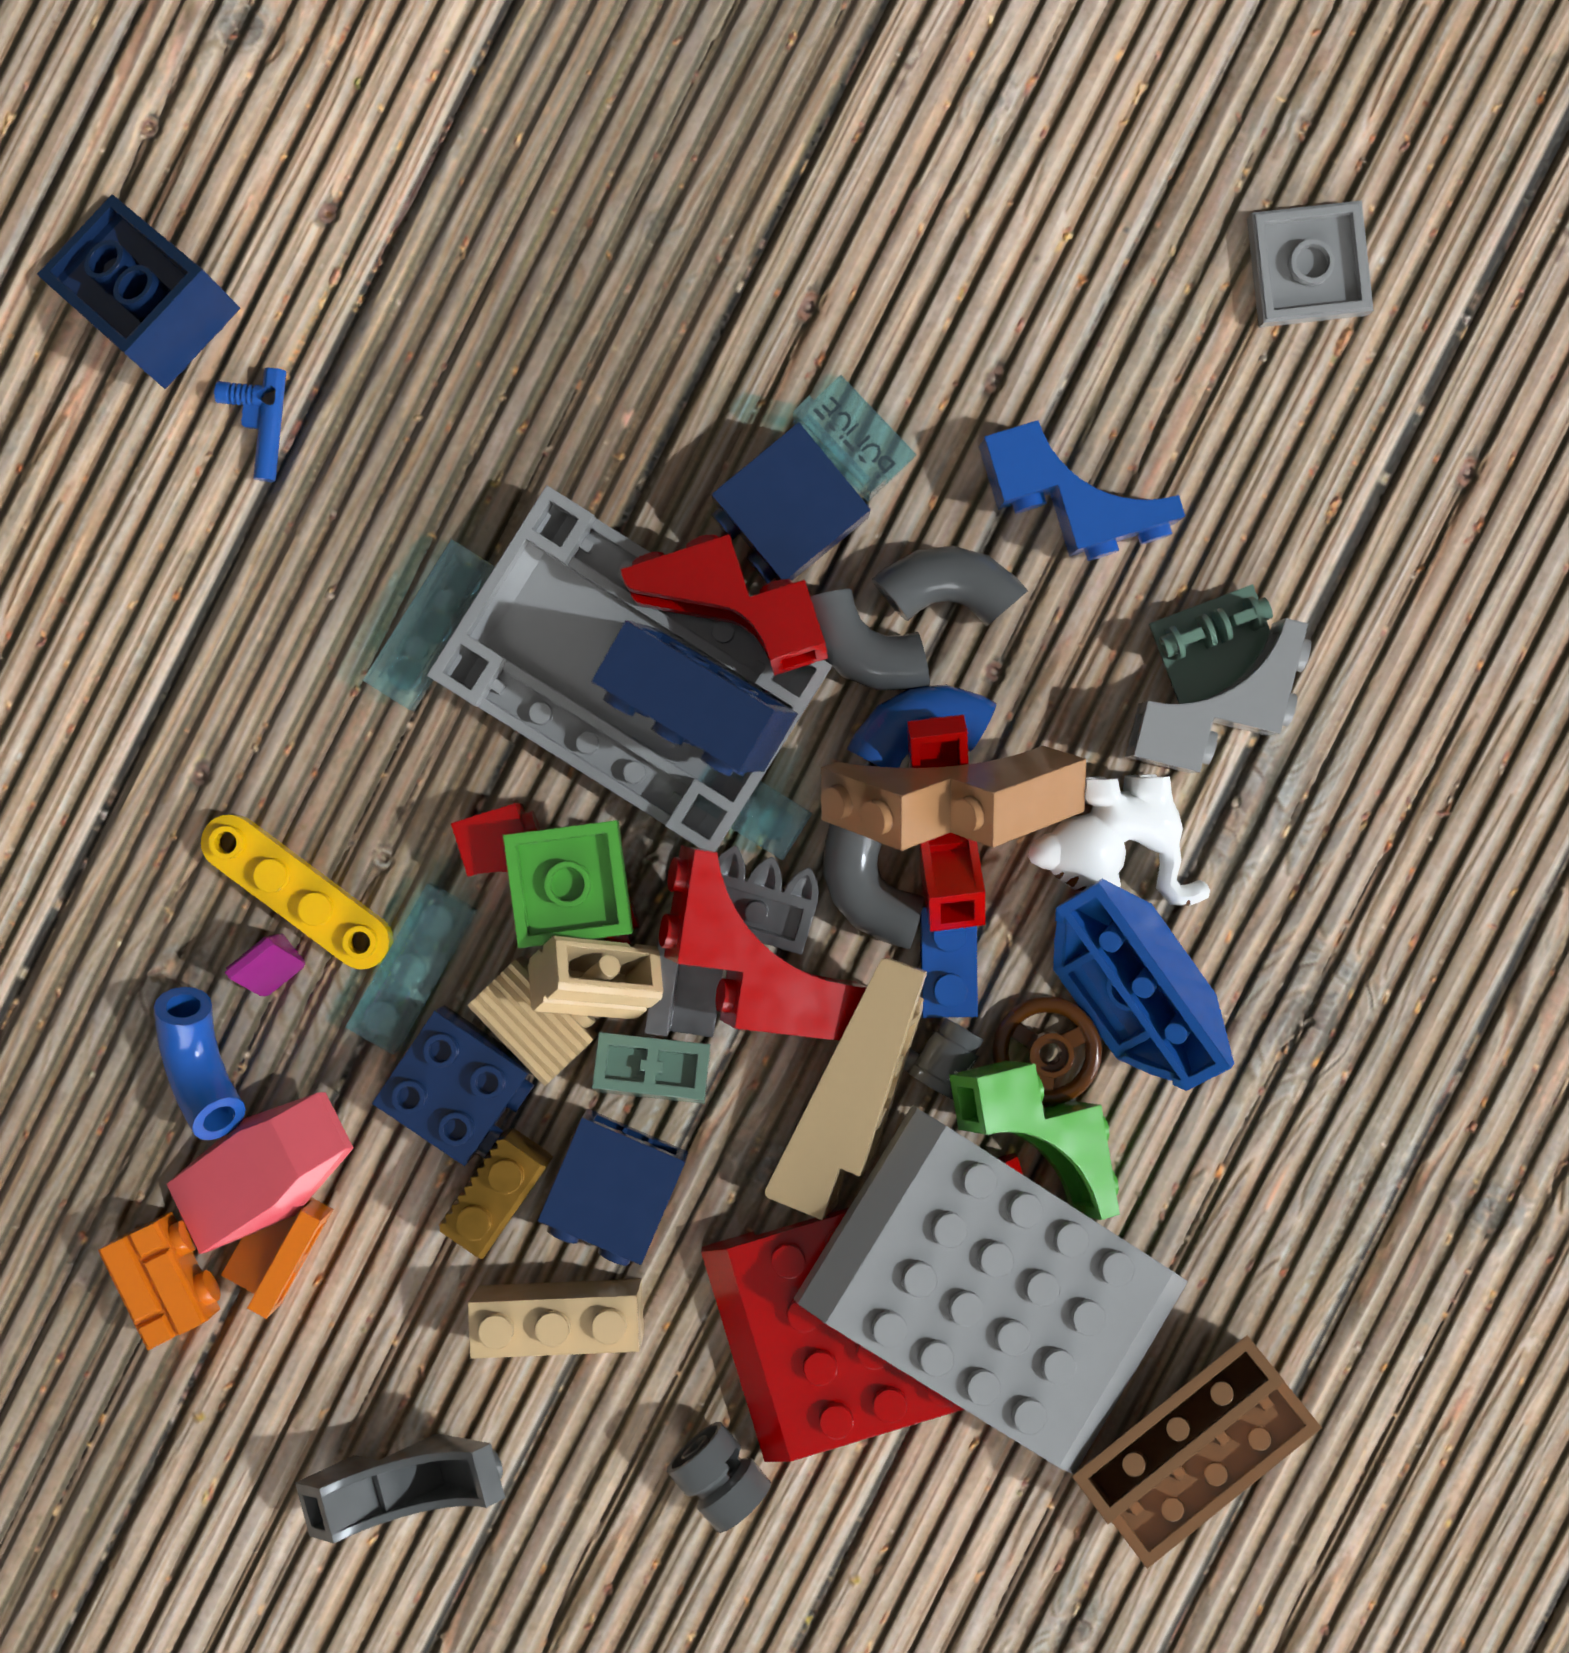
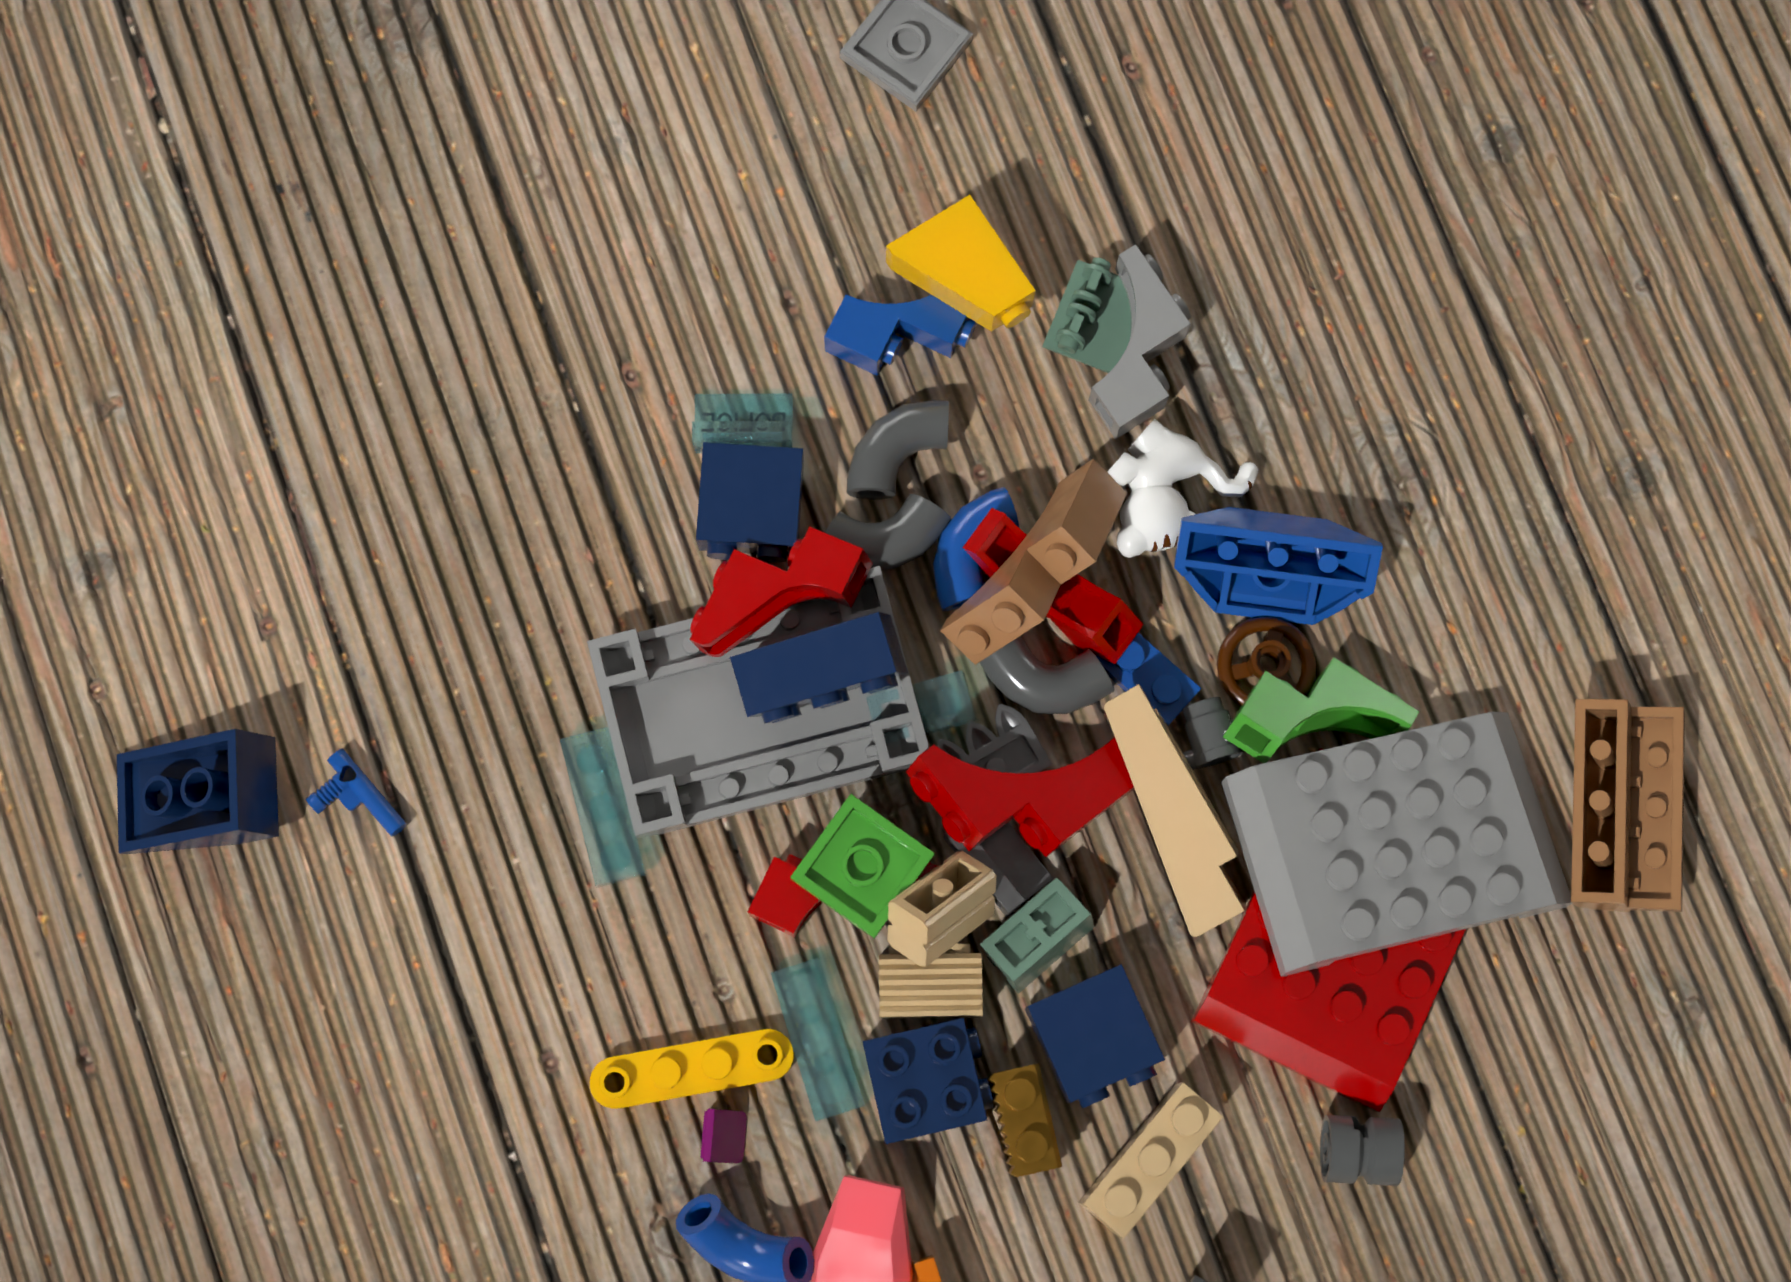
camera: 45 degrees left, 10 degrees down
none -> yellow slope [886,194,1036,332]

